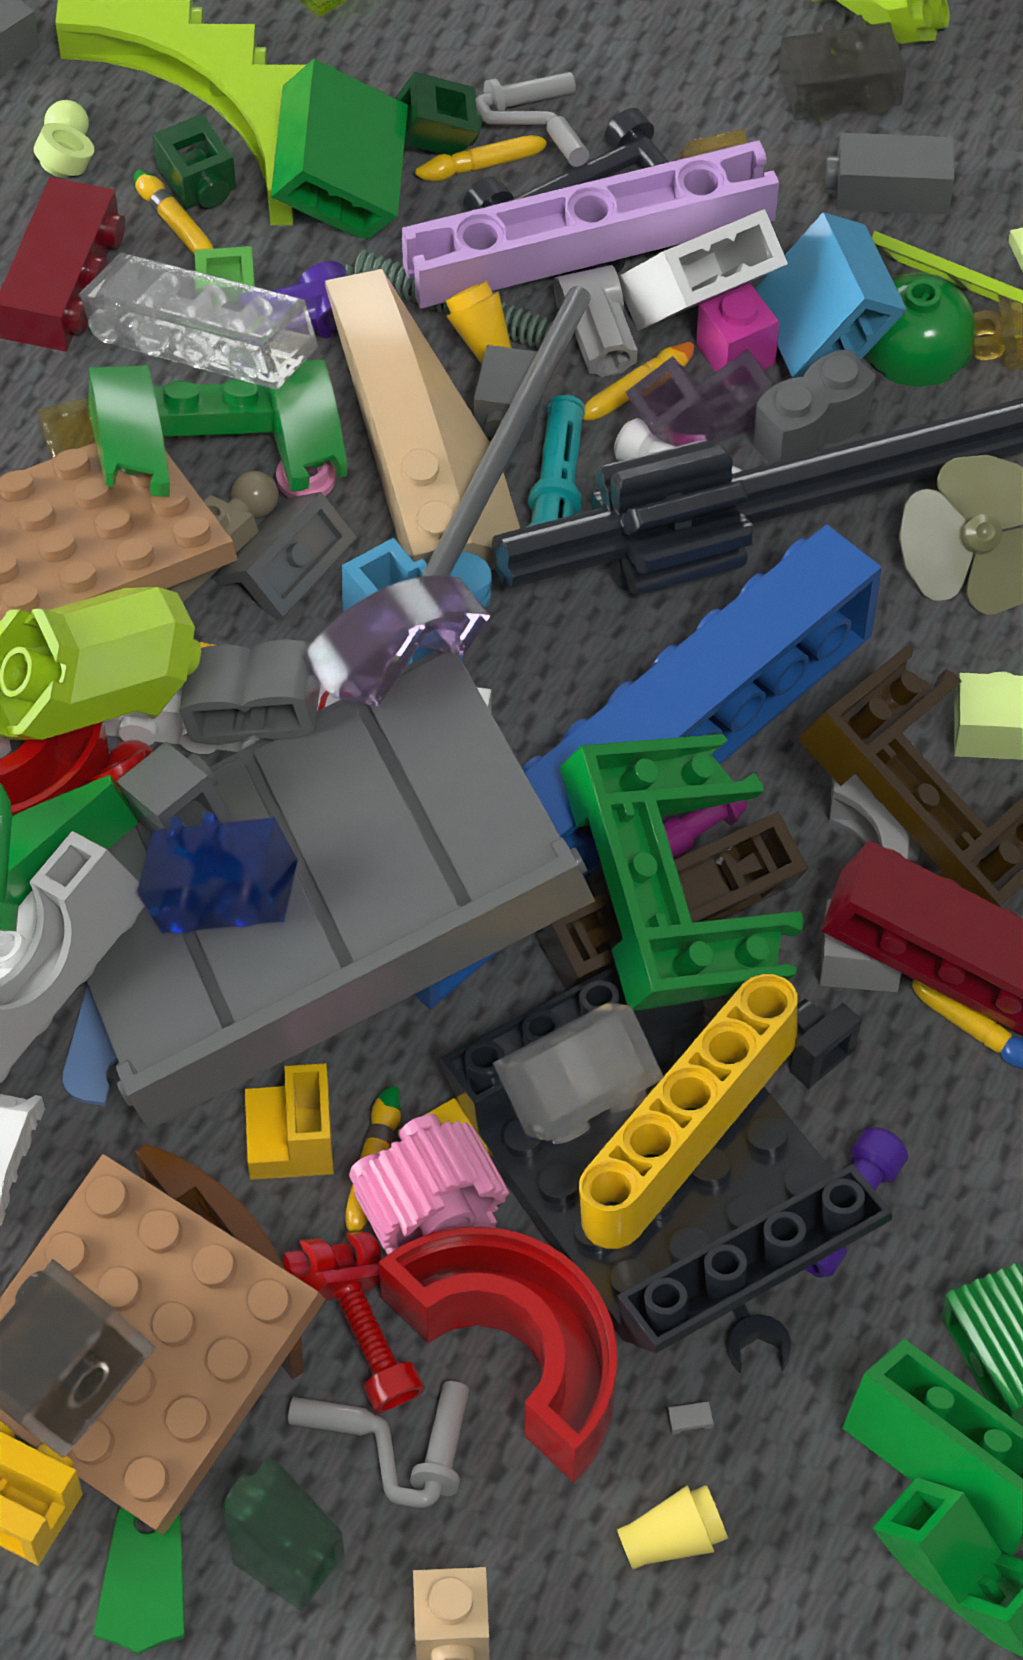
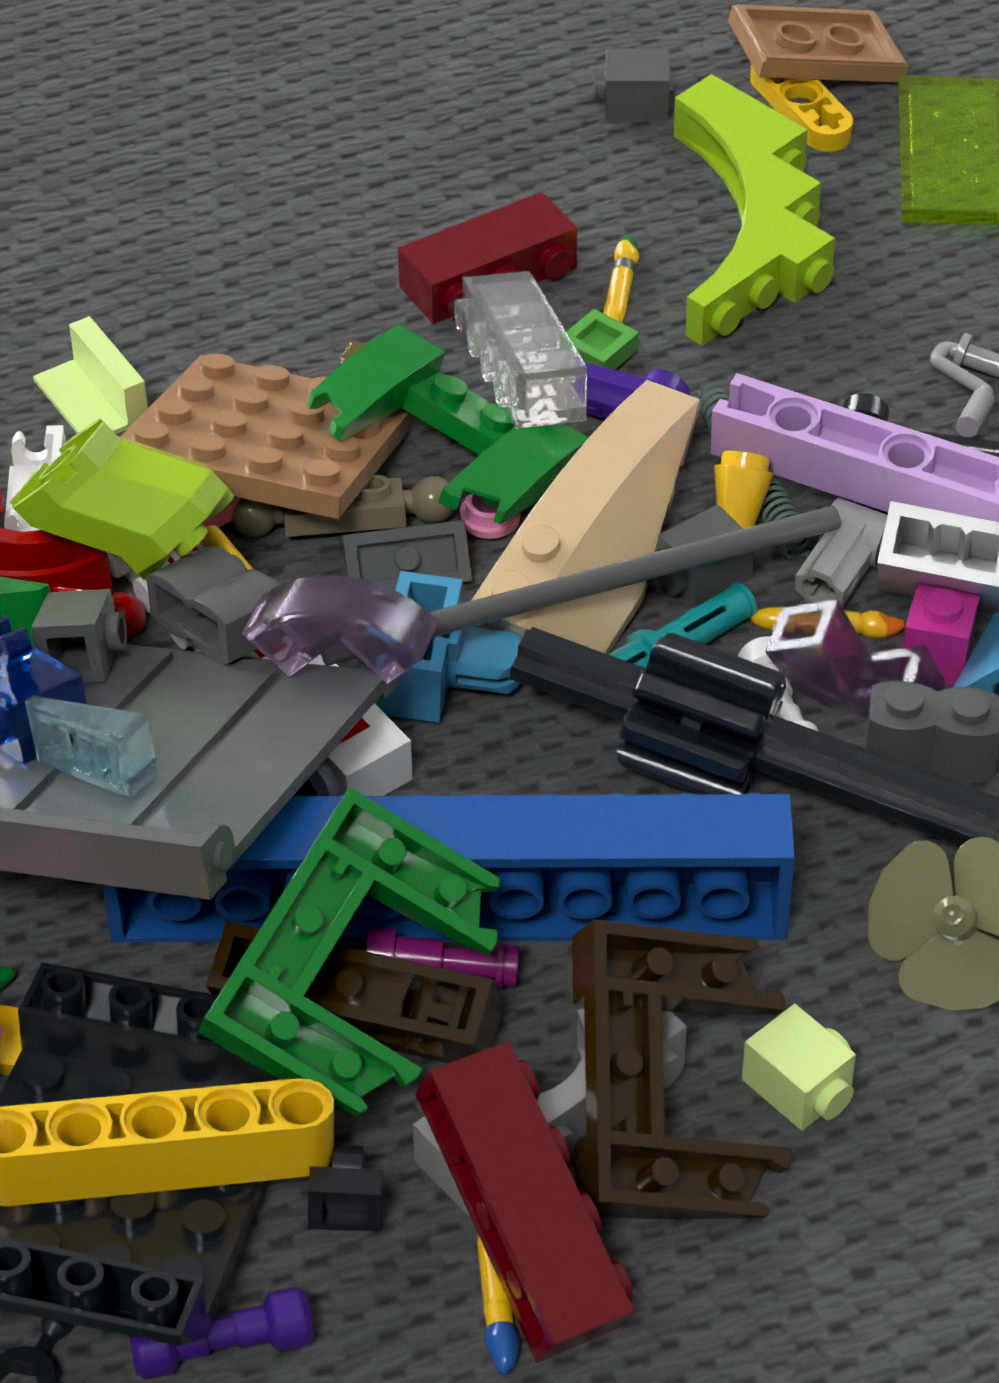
camera: 45 degrees right, 10 degrees down
yellowish green plate [34,100,94,178] -> none
dark green brick [152,113,236,209] -> none
green brick [271,59,408,239] -> none
dark green brick [395,71,482,156] -> none
yellow piece [415,135,547,182] -> none
clear brick [493,1002,663,1144] -> none
none -> clear light blue slope [25,696,158,797]

